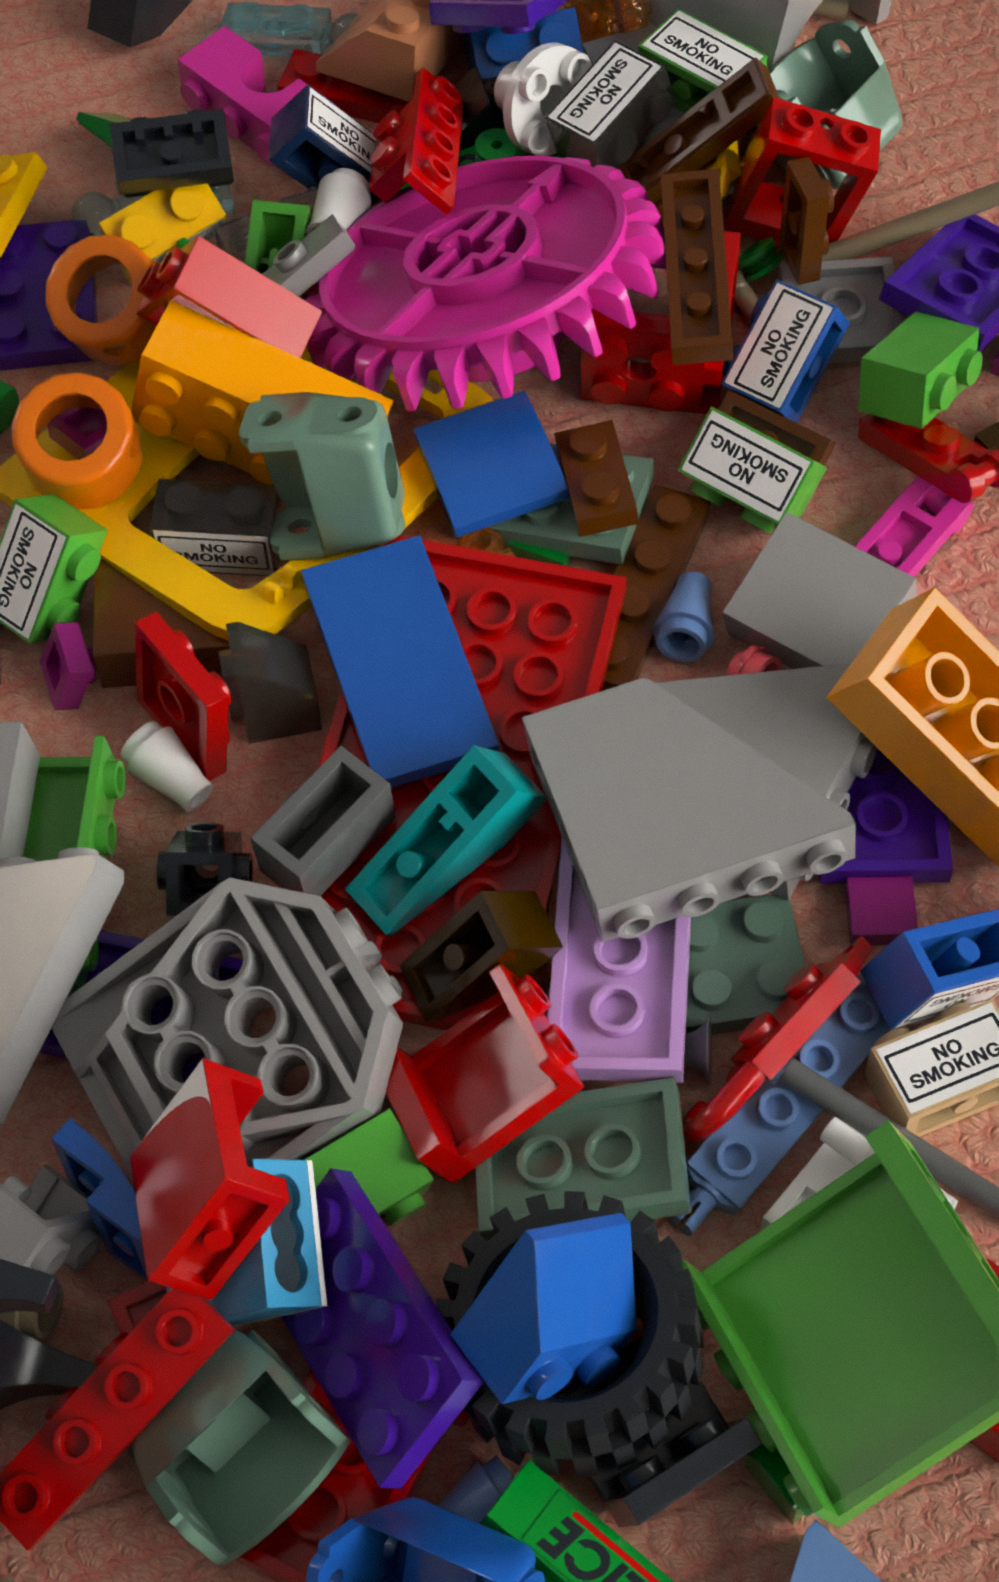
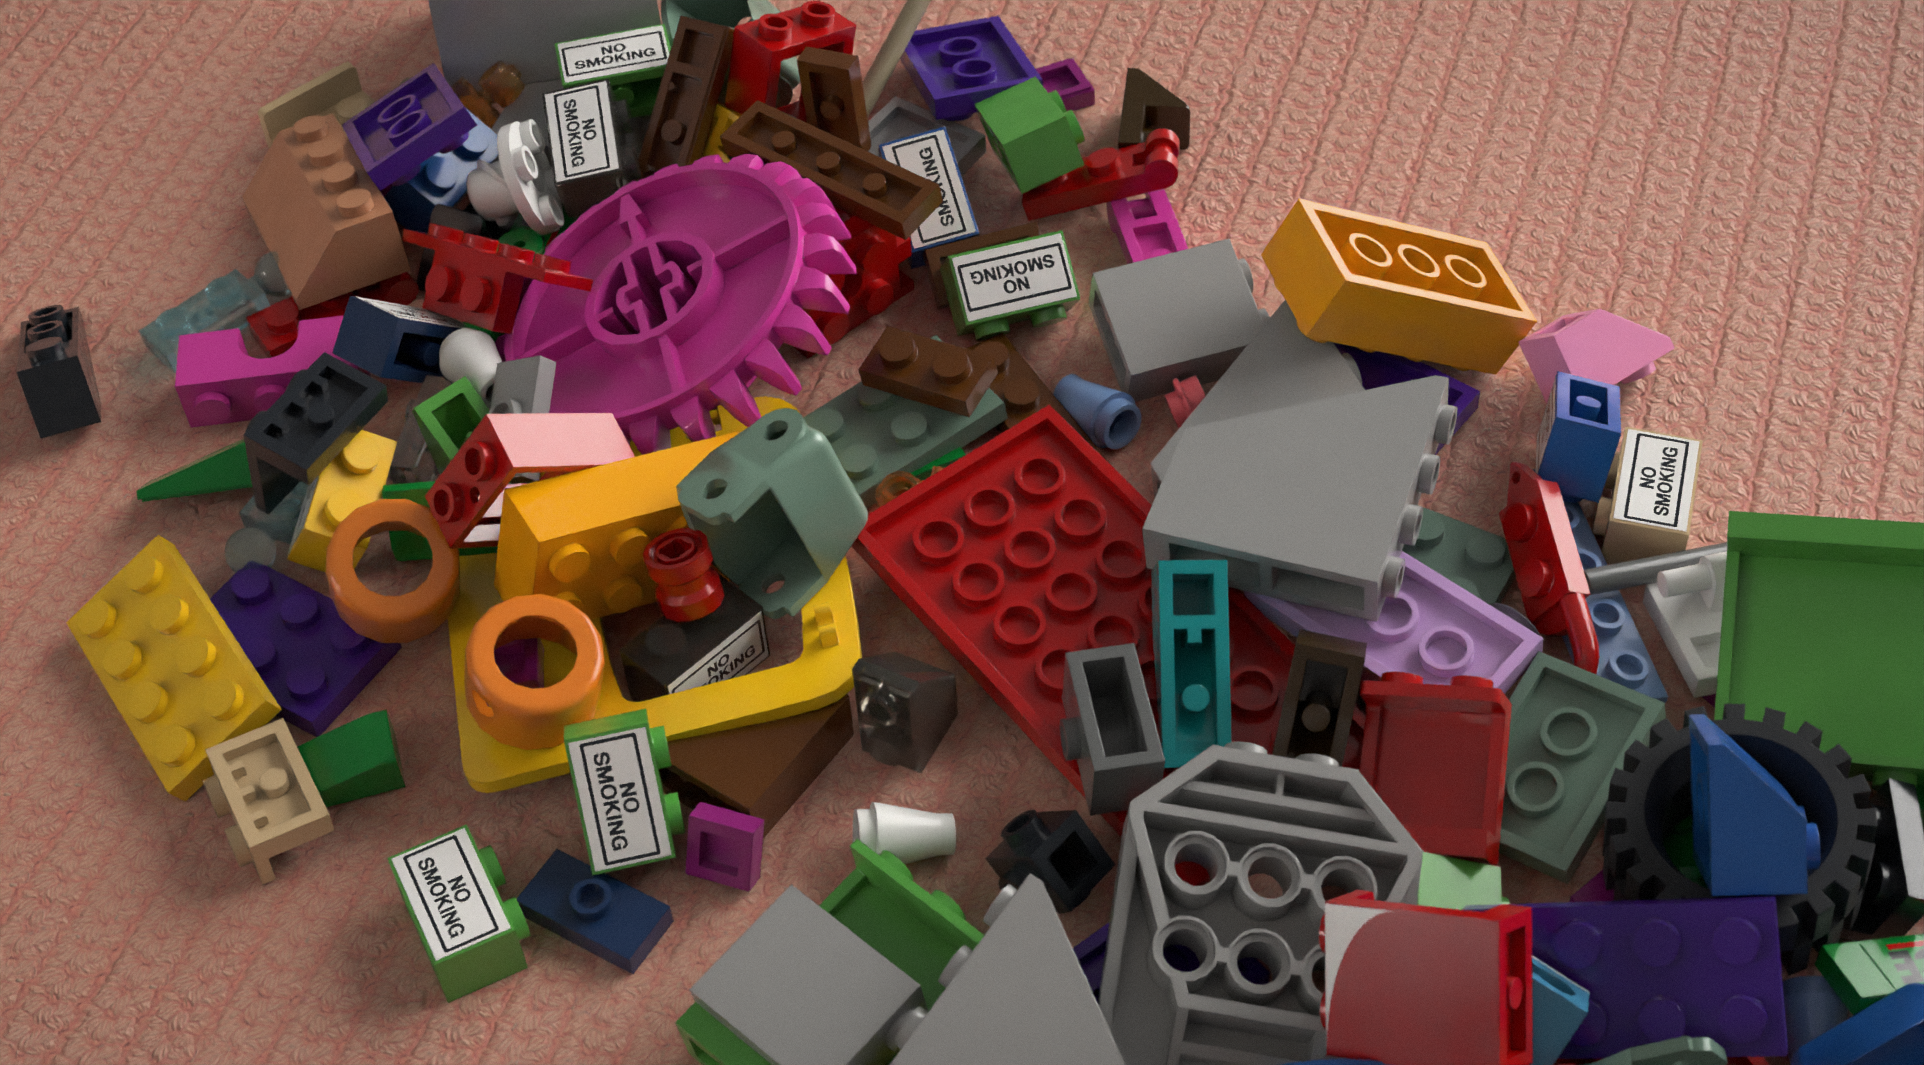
camera: 50 degrees left, 10 degrees down
red plate [135,611,231,781] -> none
blue tile [301,535,499,788] -> none
blue slope [413,390,570,538] -> none
magenta tile [845,876,918,945] -> none
none -> red wheel [643,528,725,622]

